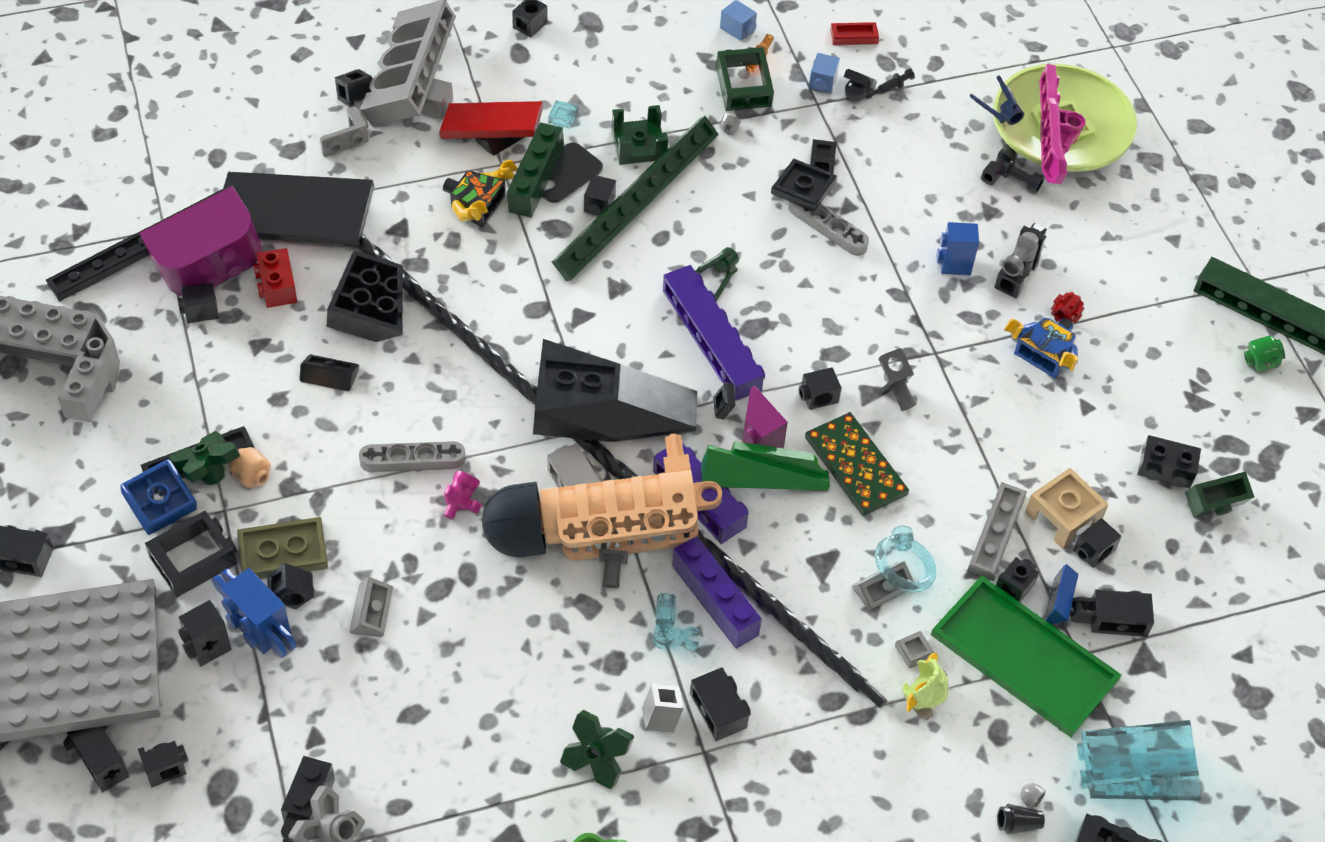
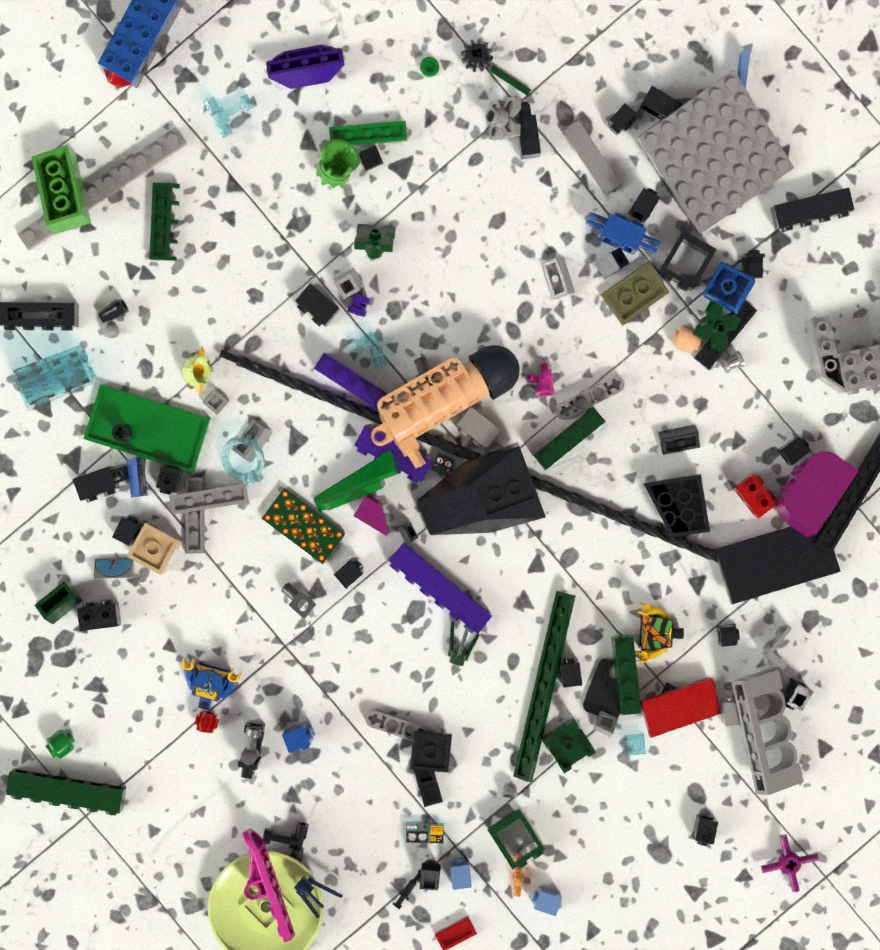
camera: 165 degrees right, 35 degrees up
none -> slope [94,558,134,579]
none -> black bush [112,424,133,442]
none -> light grey plate [169,483,249,515]
none -> dark purple wheel [347,293,371,317]
none -> tile [406,822,444,844]
none -> tile [431,452,455,476]
none -> dark green brick [532,407,606,470]
none -> light grey tile [562,120,621,195]
none -> light grey tile [593,710,618,737]
none -> black brick [716,623,740,647]
none -> light grey bush [720,350,745,373]
none -> black bracket [742,250,765,279]

